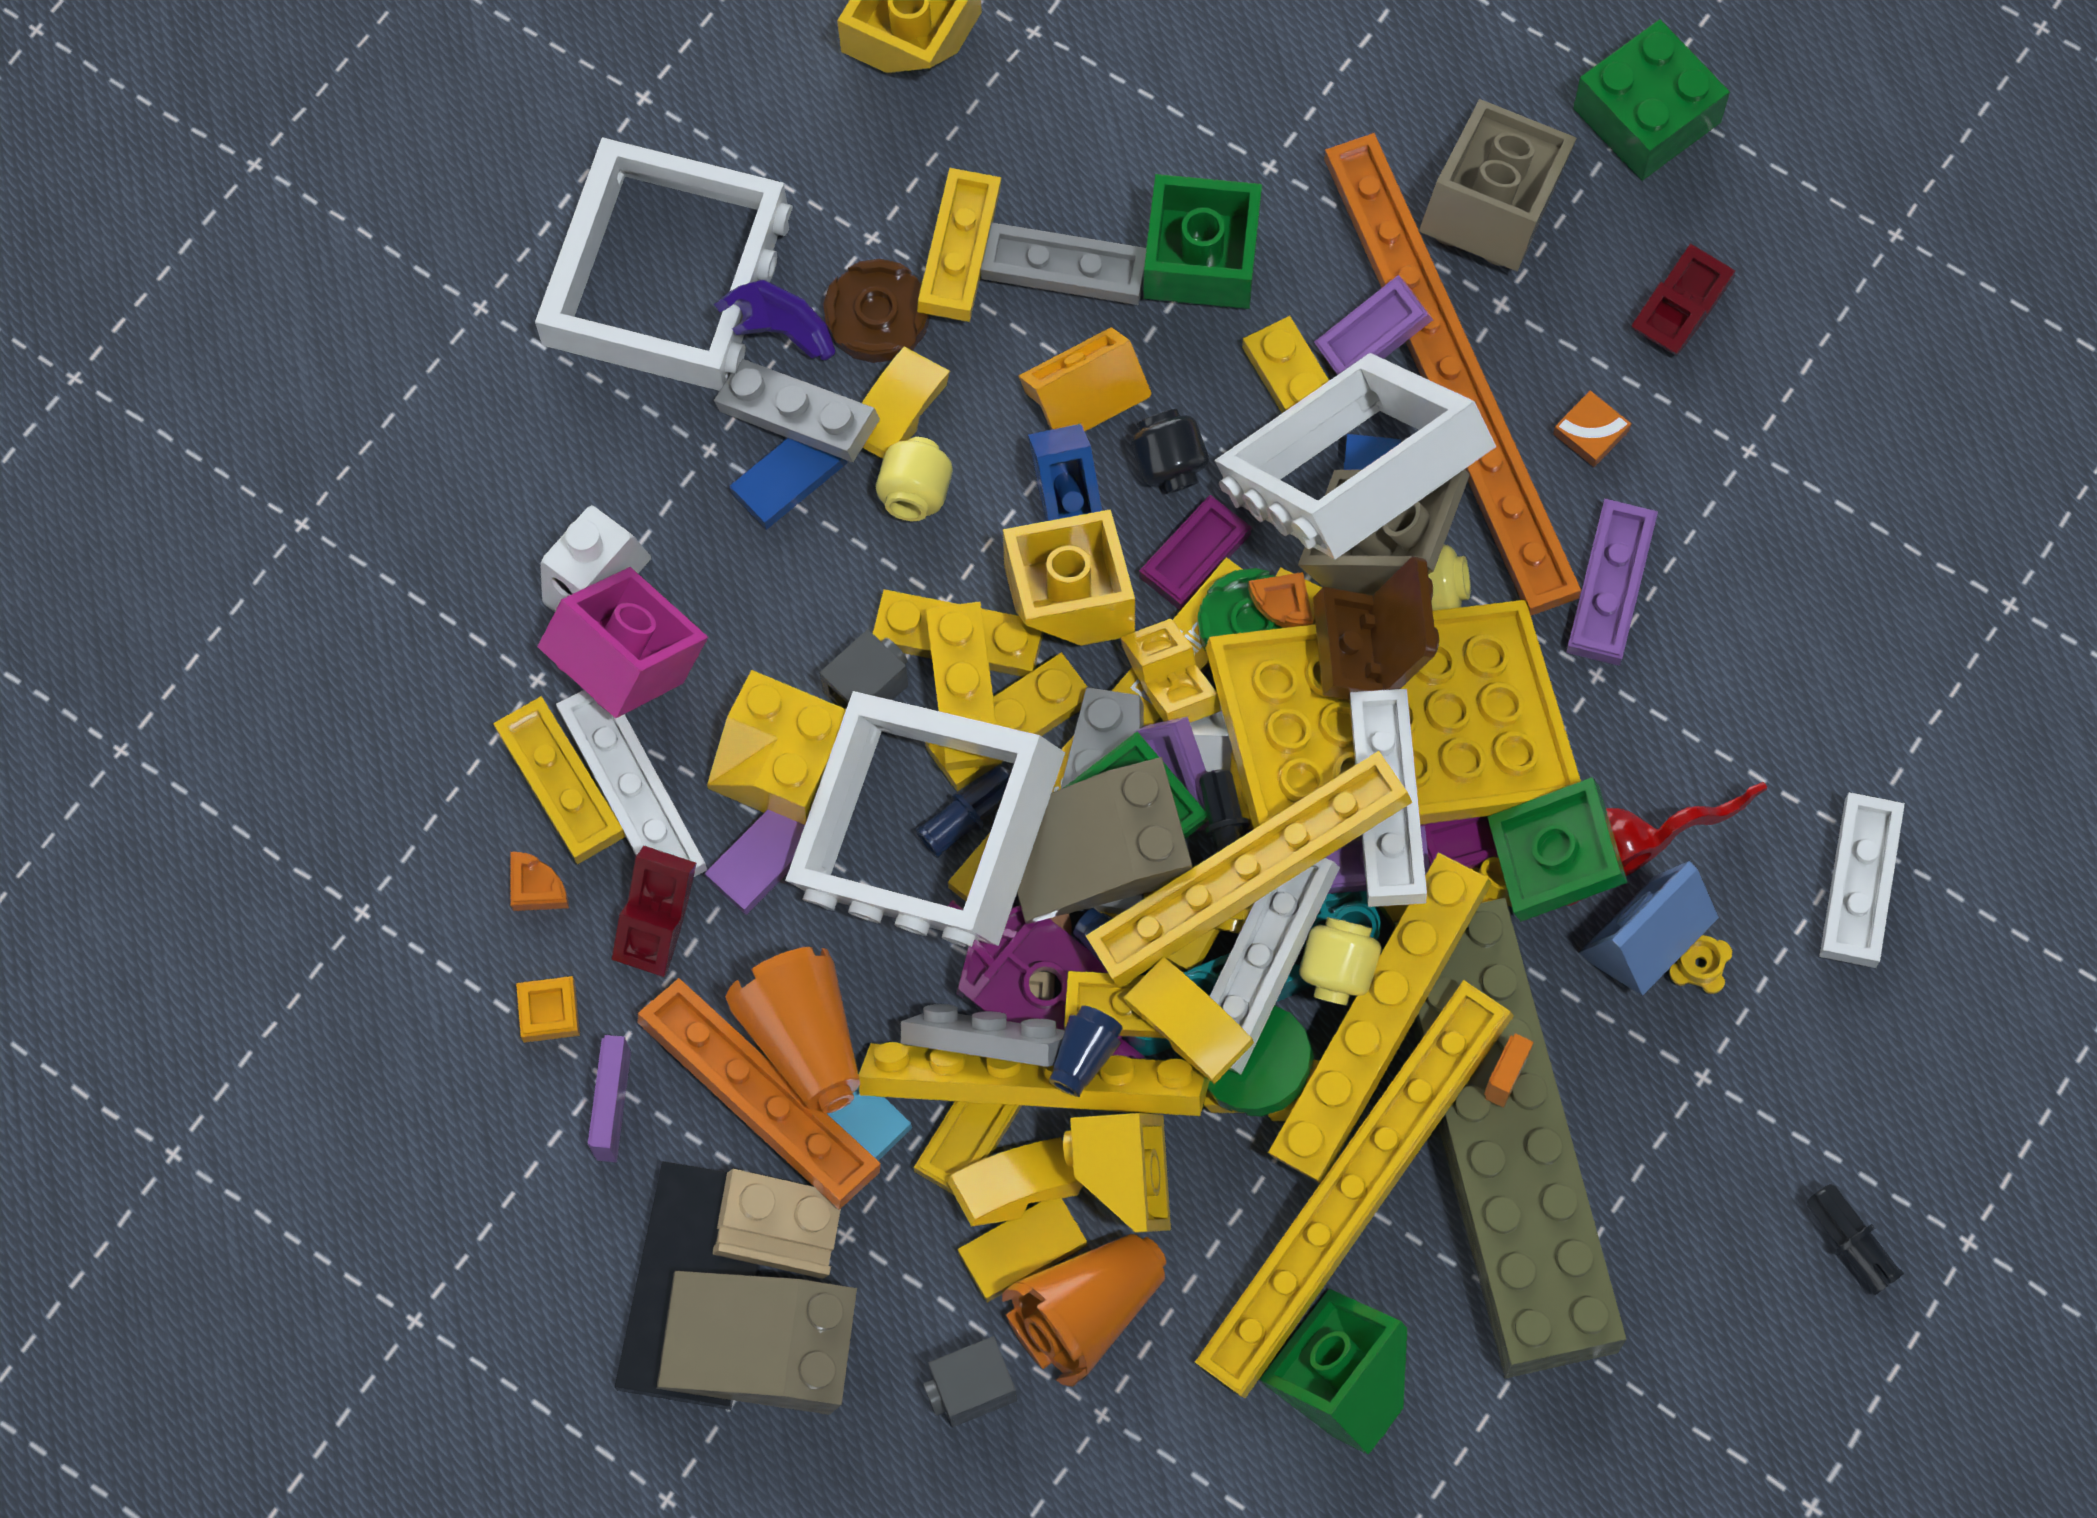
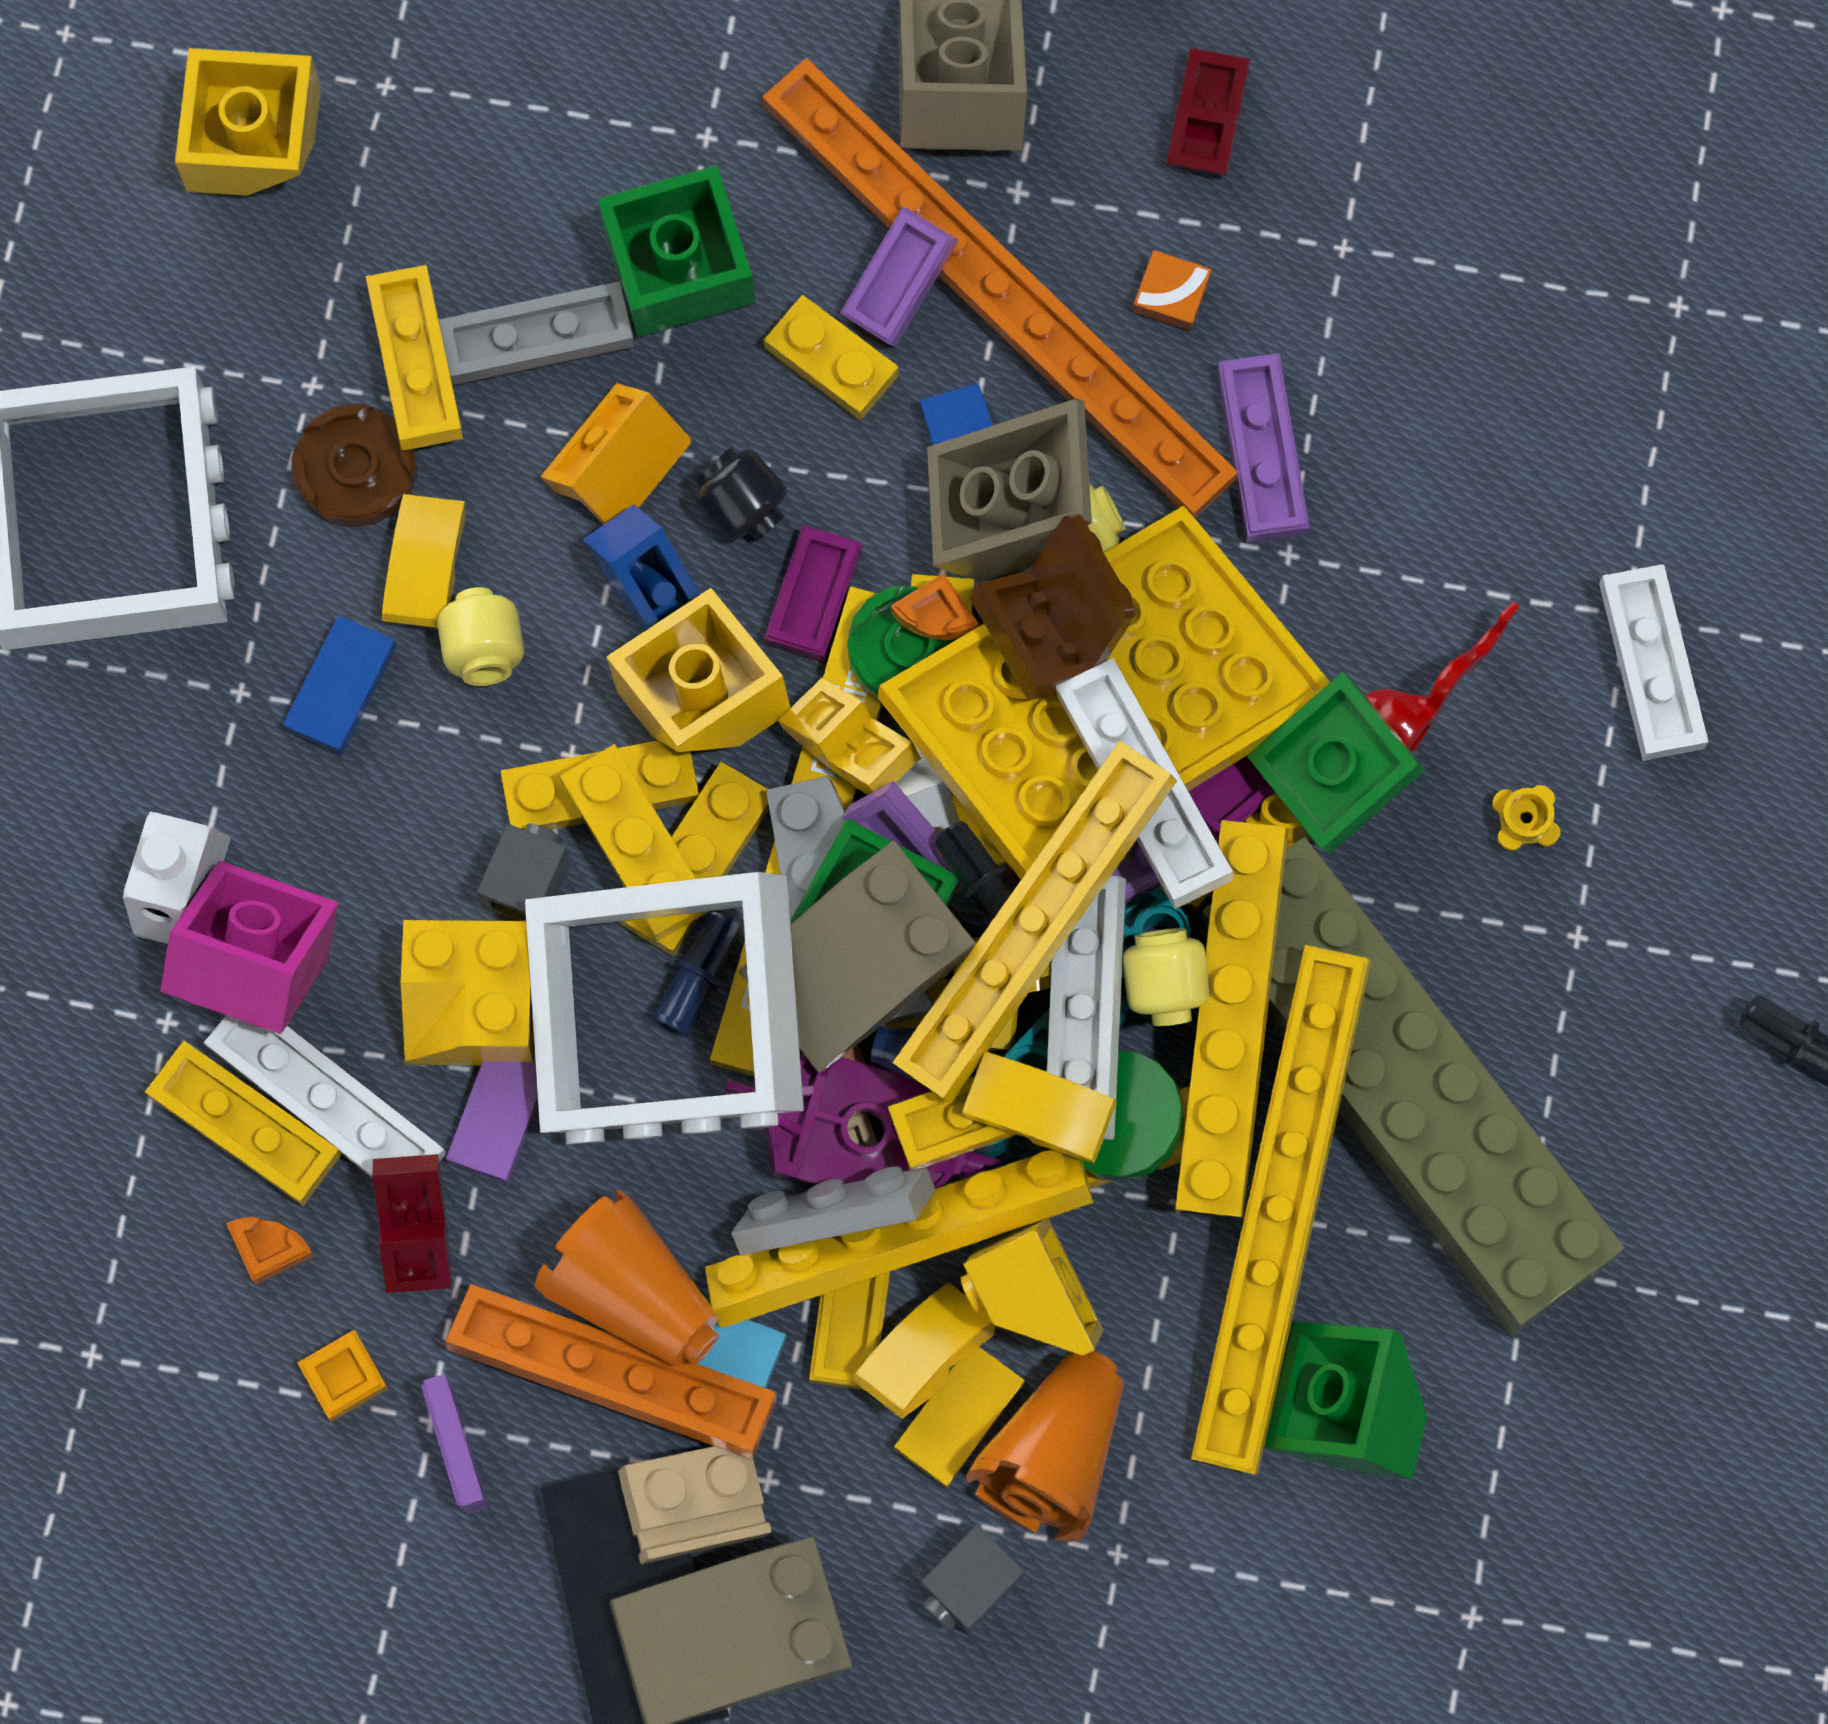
camera: 25 degrees left, 5 degrees up
dark purple piece [714,280,836,361] -> none
light grey plate [714,359,880,462] -> none
dark blue cone [1049,1005,1123,1097] -> none
white window [1214,353,1496,560] -> none
orange tile [1484,1033,1534,1108] -> none
medium blue slope [1579,861,1719,996] -> none

